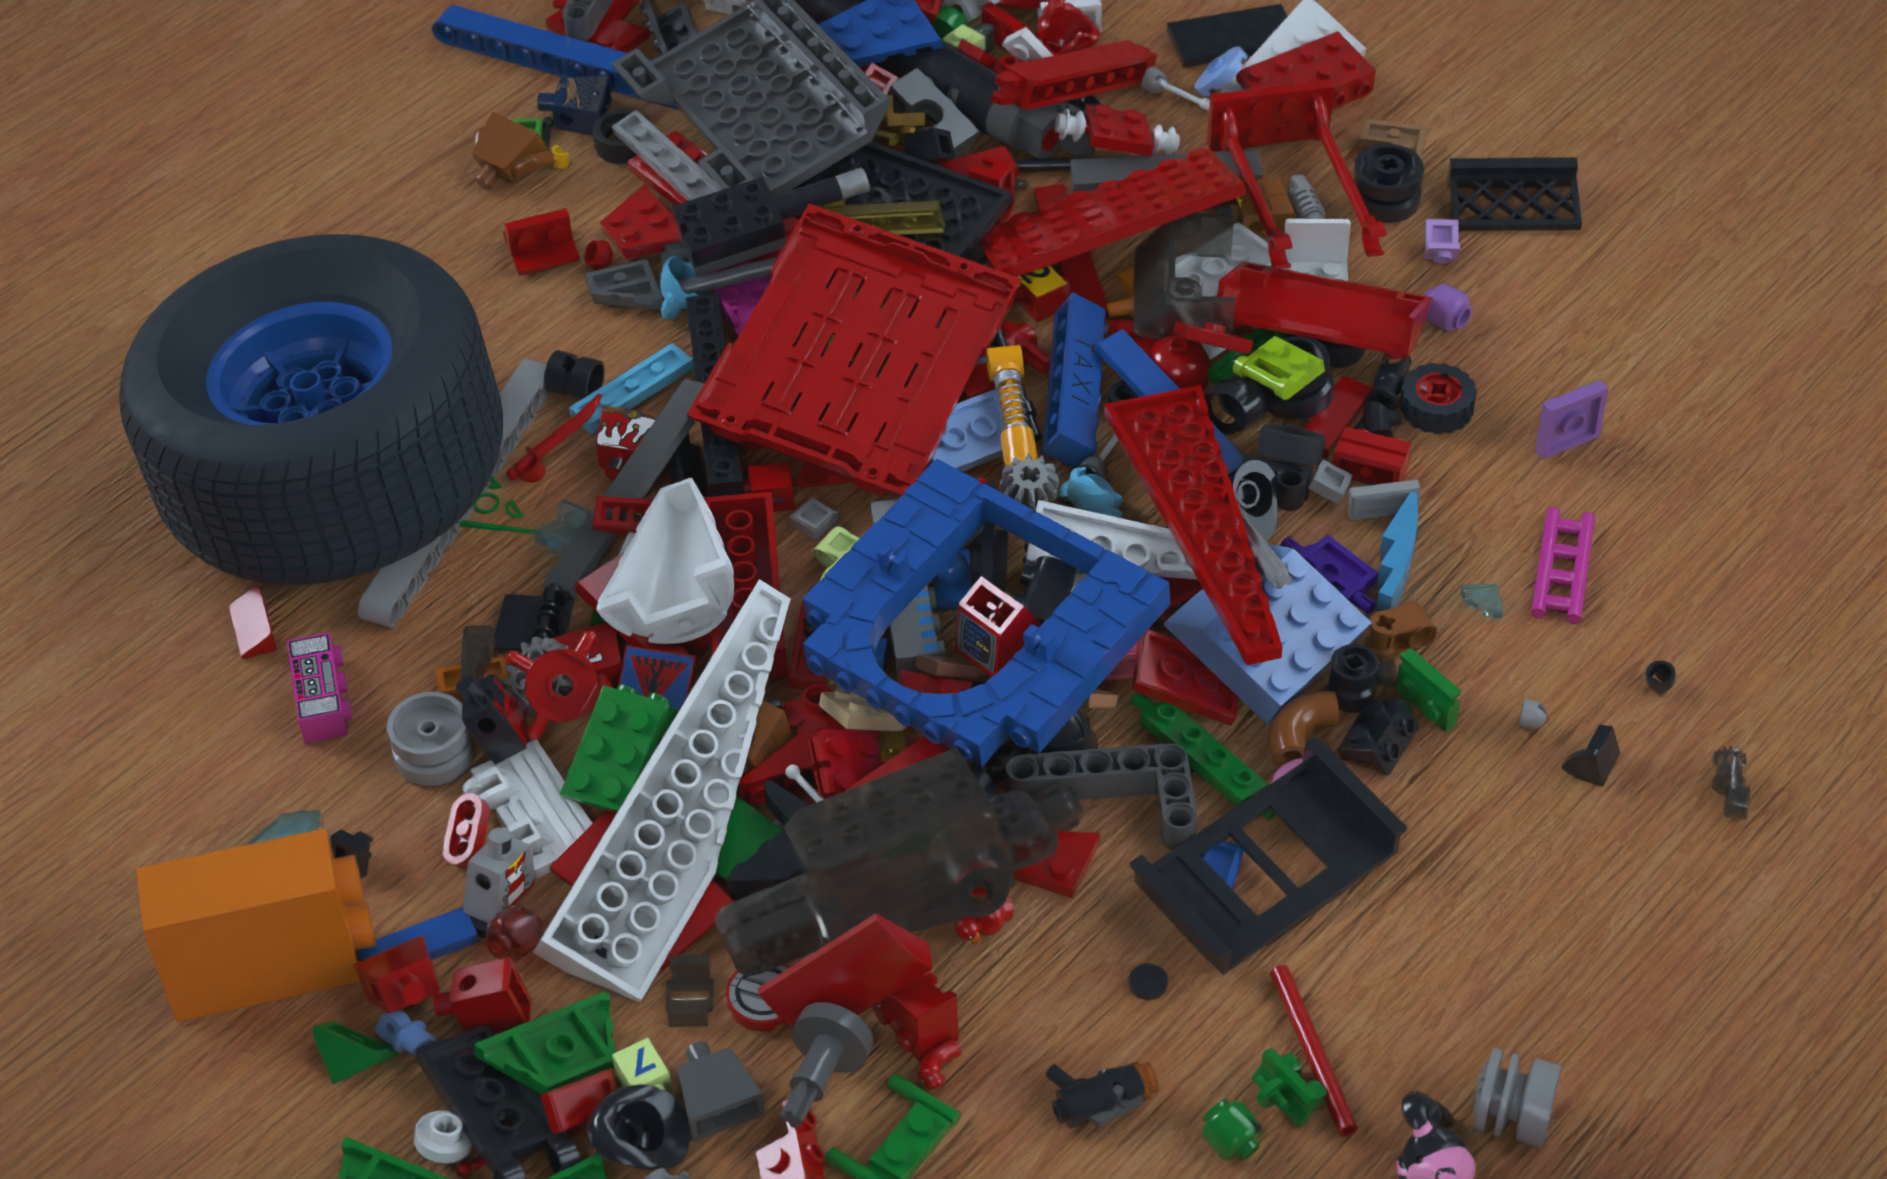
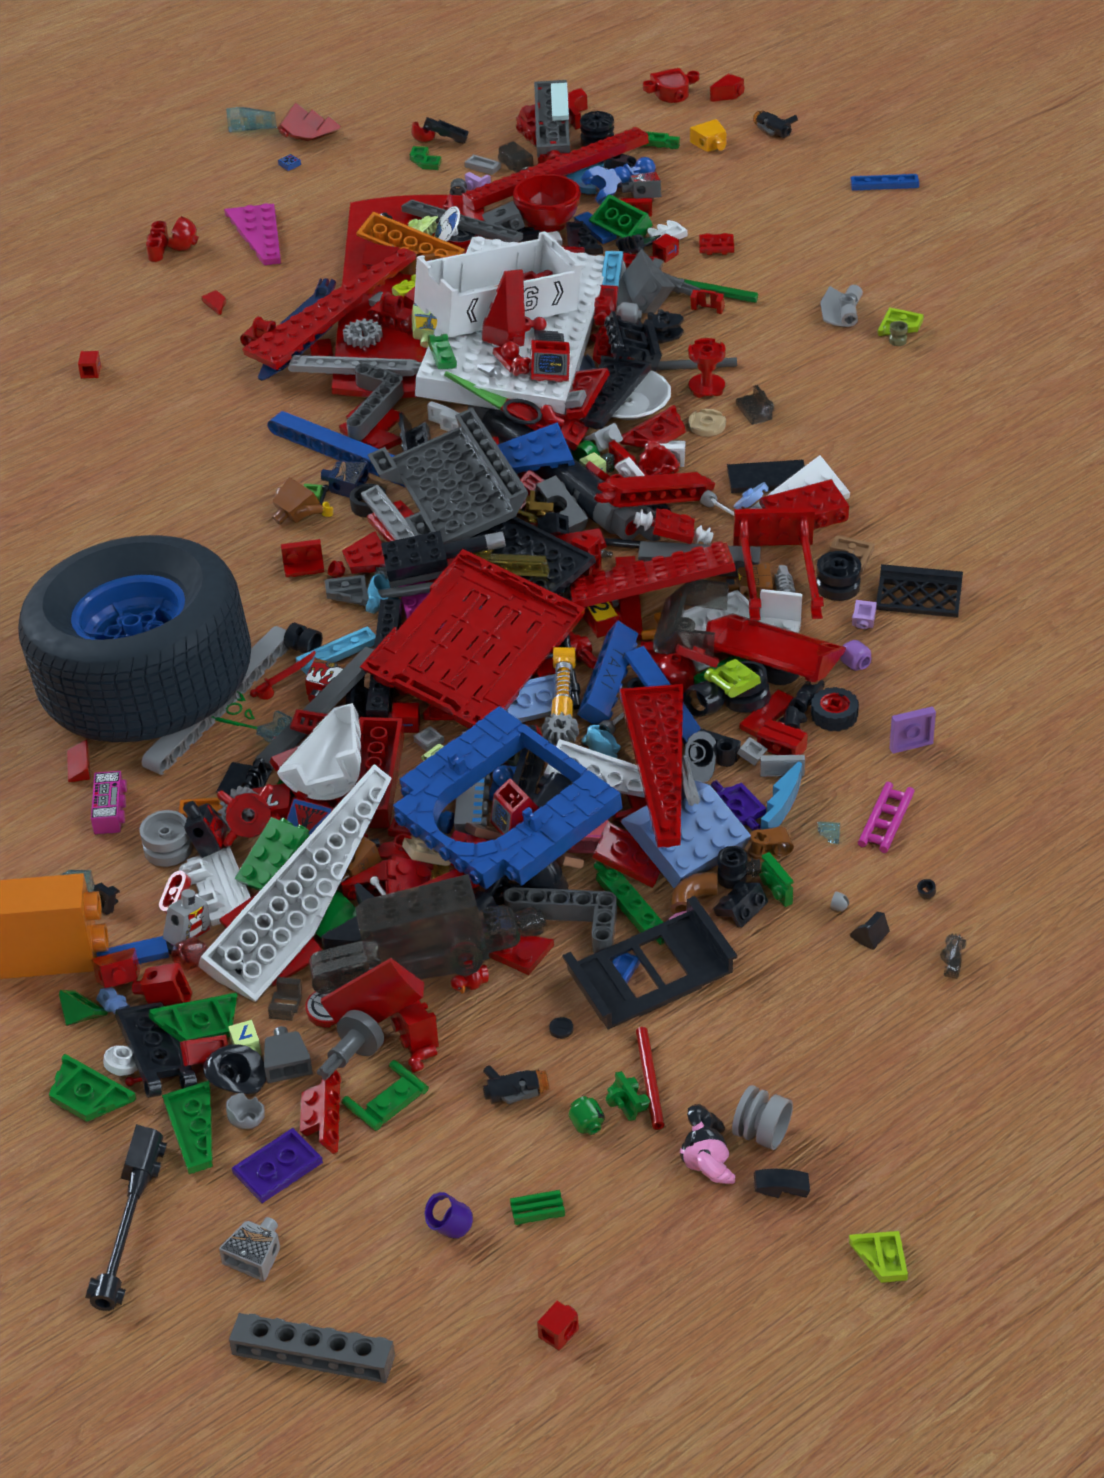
camera: 10 degrees right, 5 degrees down
clear smoke slope [460,625,496,680] -> none
black tyre [1257,424,1326,465] -> none

